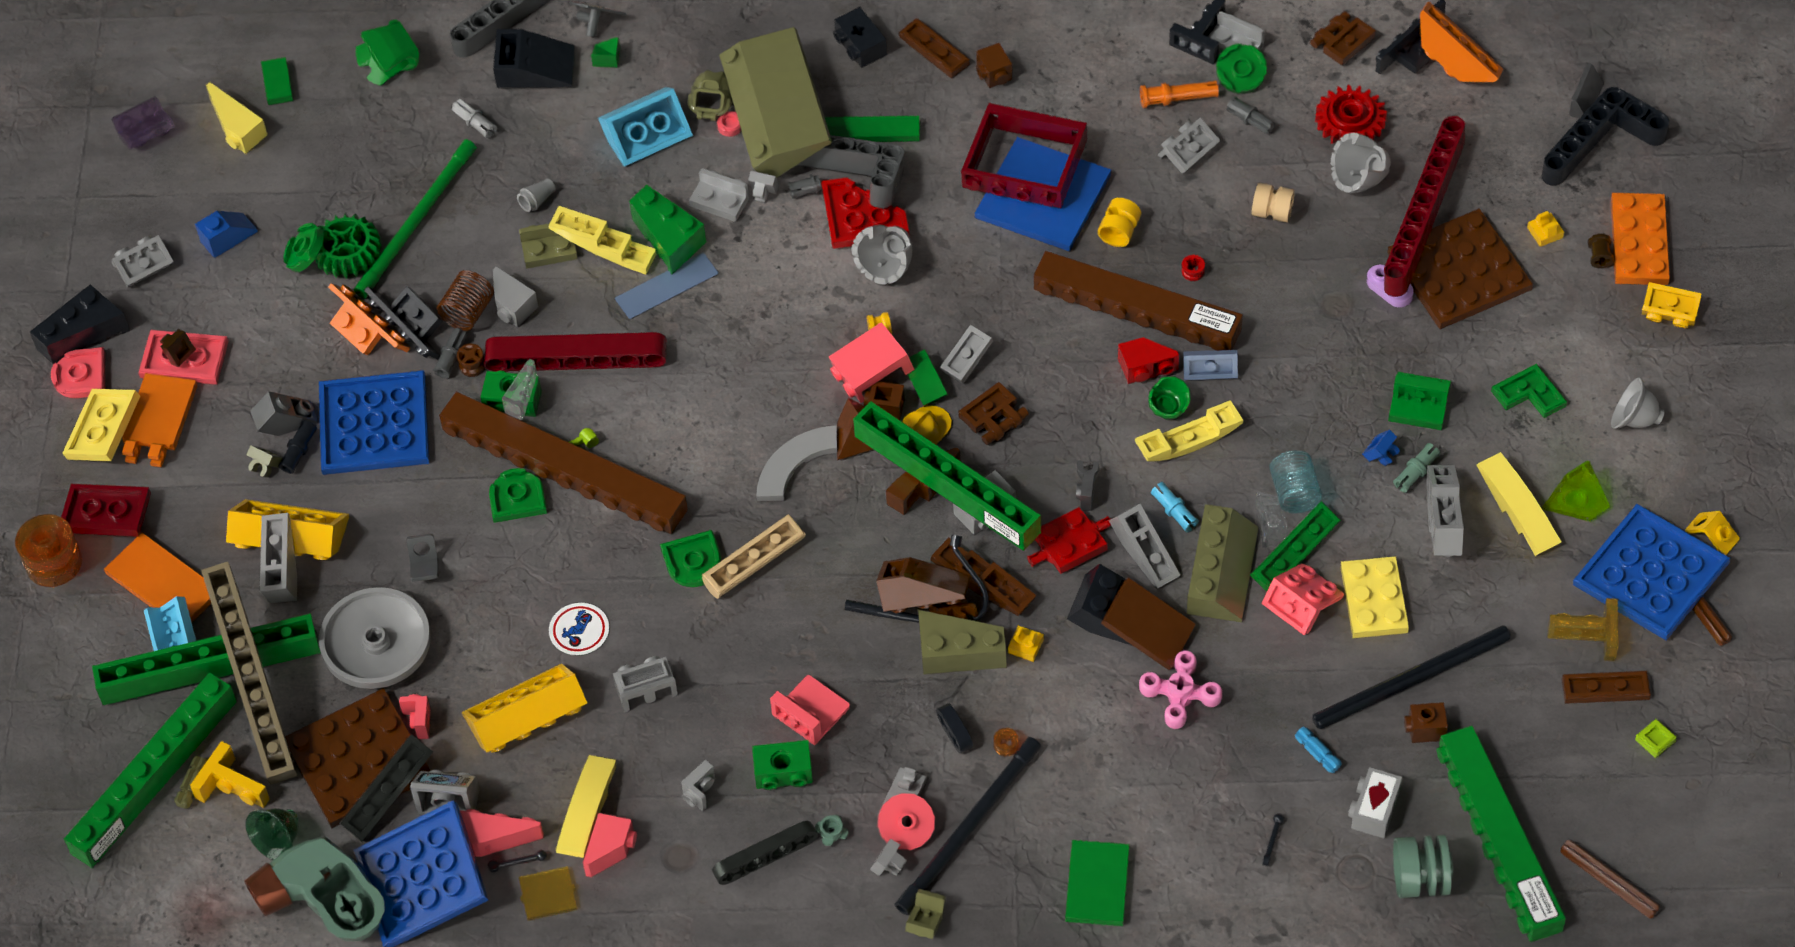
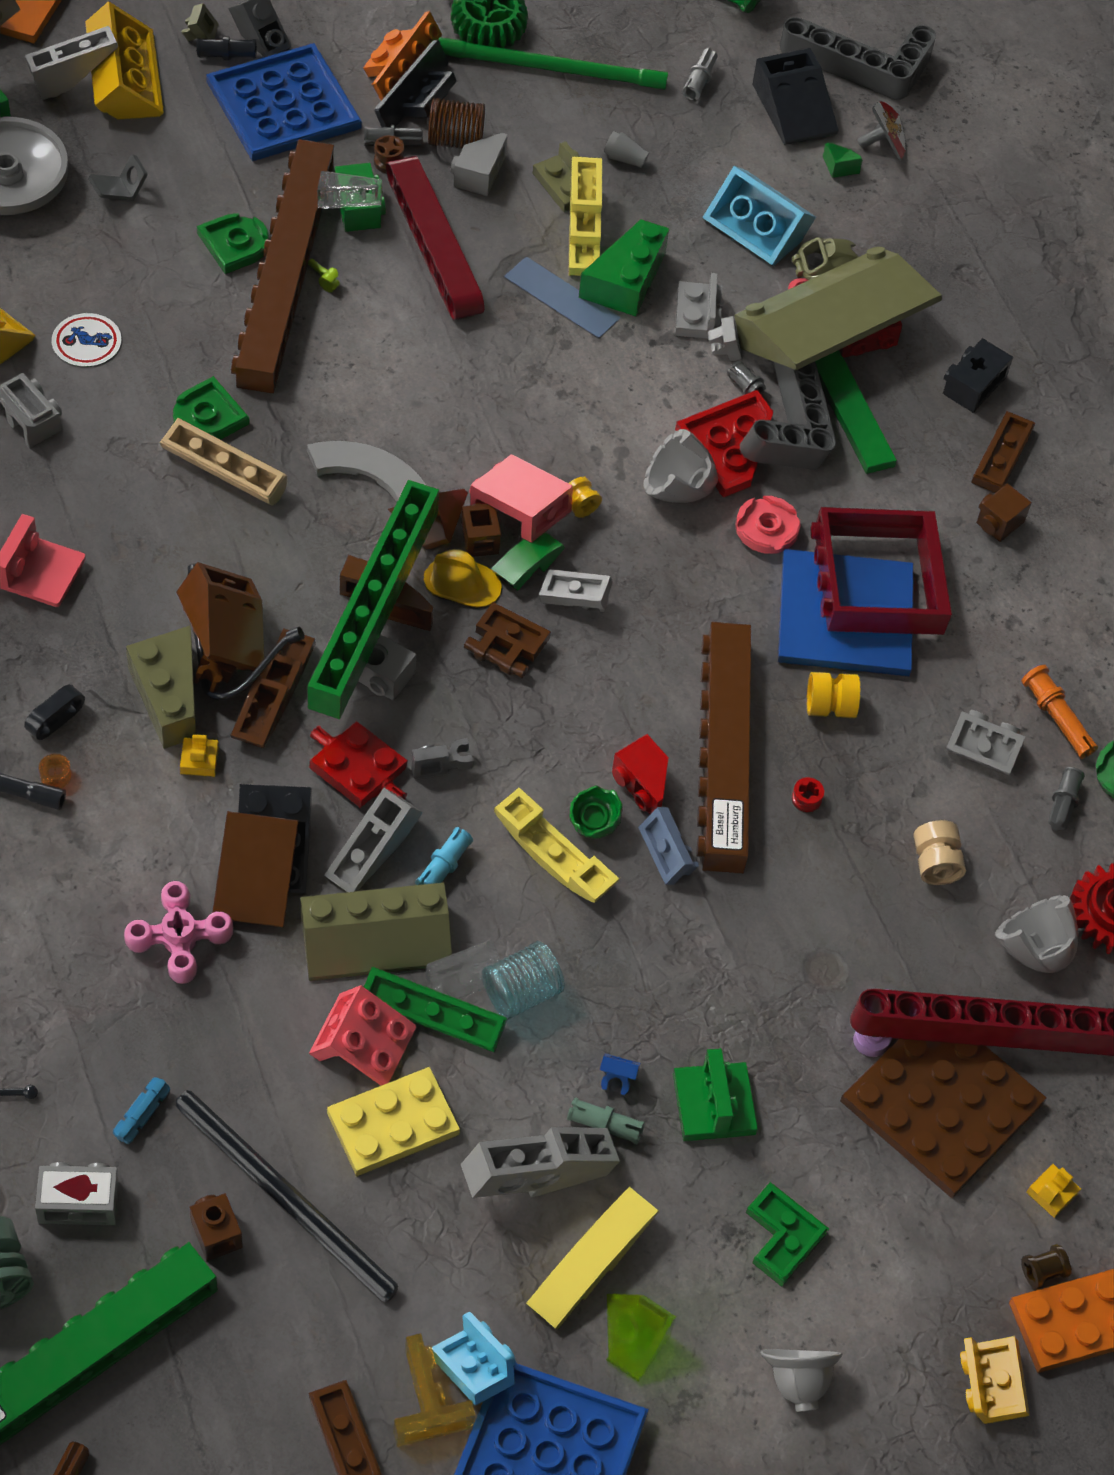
camera: 60 degrees right, 0 degrees up
none -> medium azure bracket [431,1312,516,1406]
none -> coral plate [735,496,801,554]

